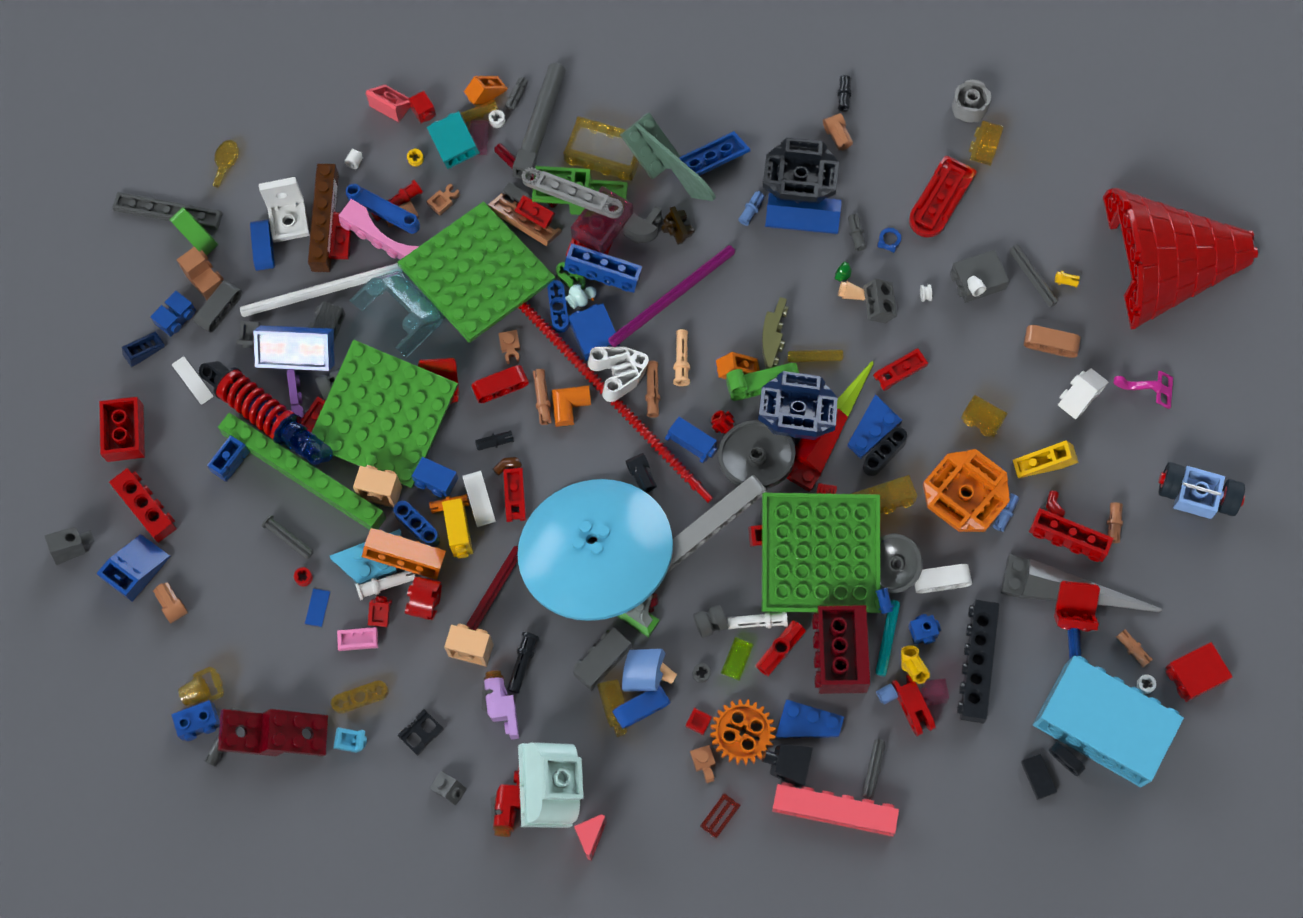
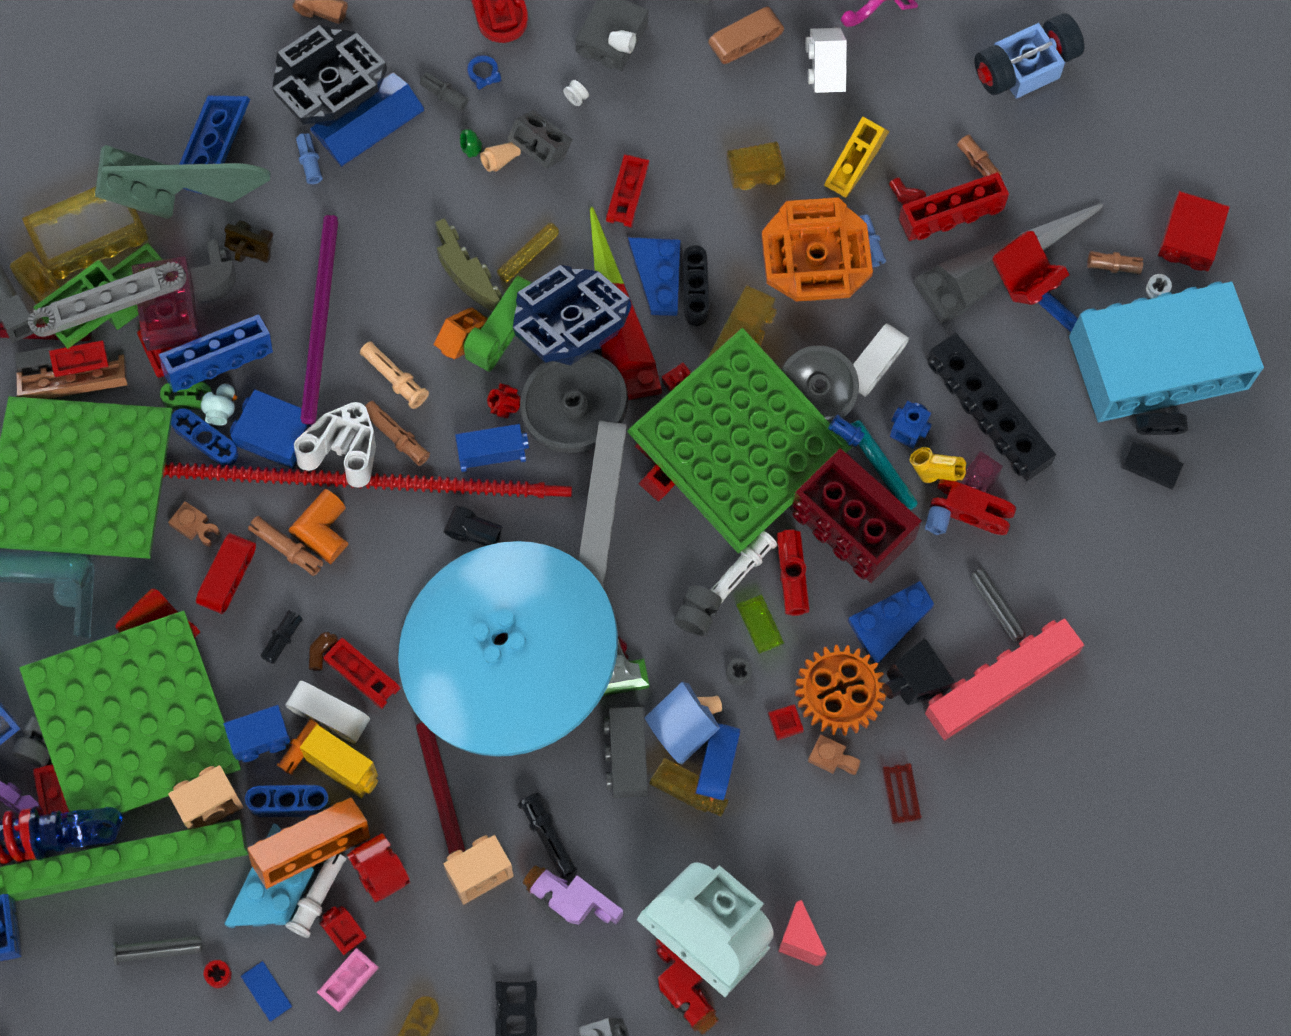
camera: 50 degrees left, 0 degrees up
none -> clear yellow brick [10,251,60,304]

